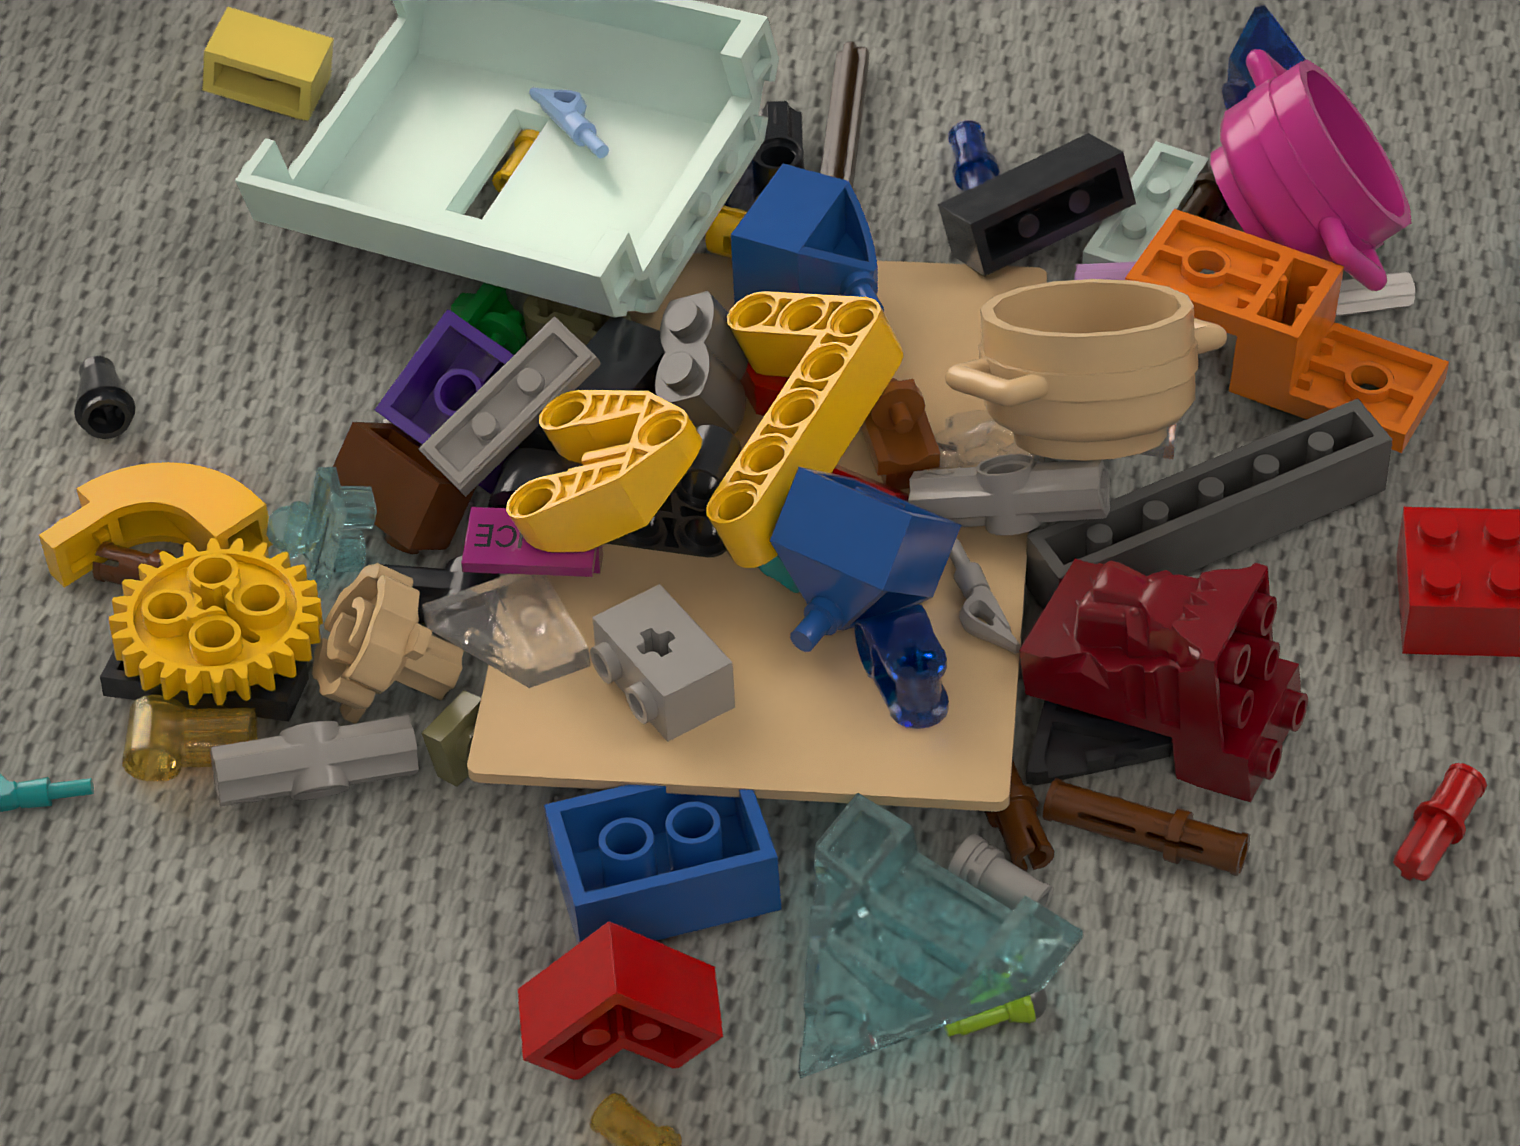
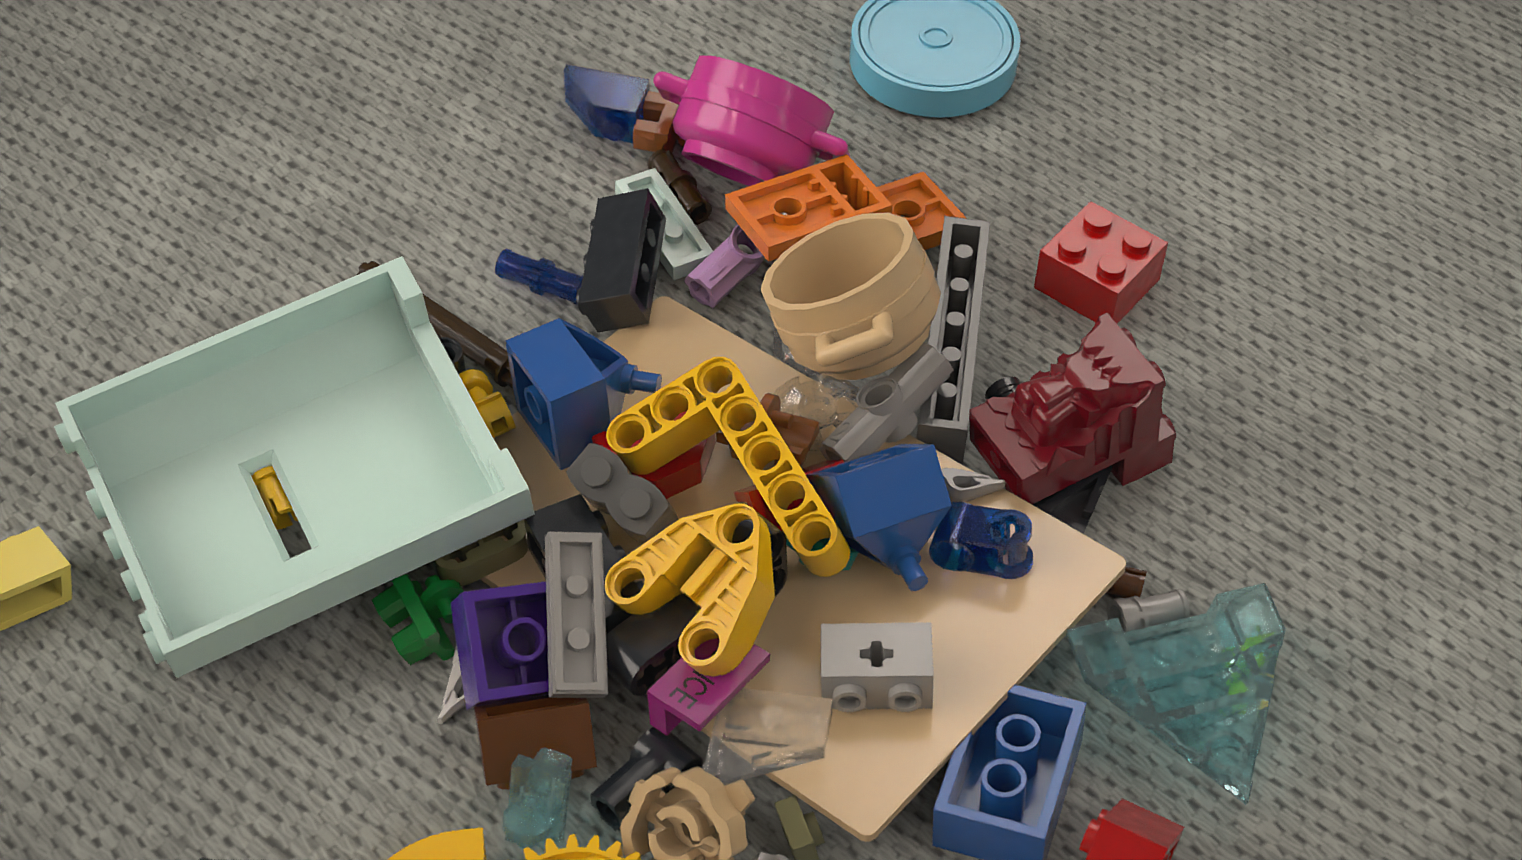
camera: 60 degrees left, 0 degrees up
light blue hand [529,87,609,158] -> none
reddish brown pin [1043,778,1250,876] -> none
red axle [1393,763,1487,881] -> none

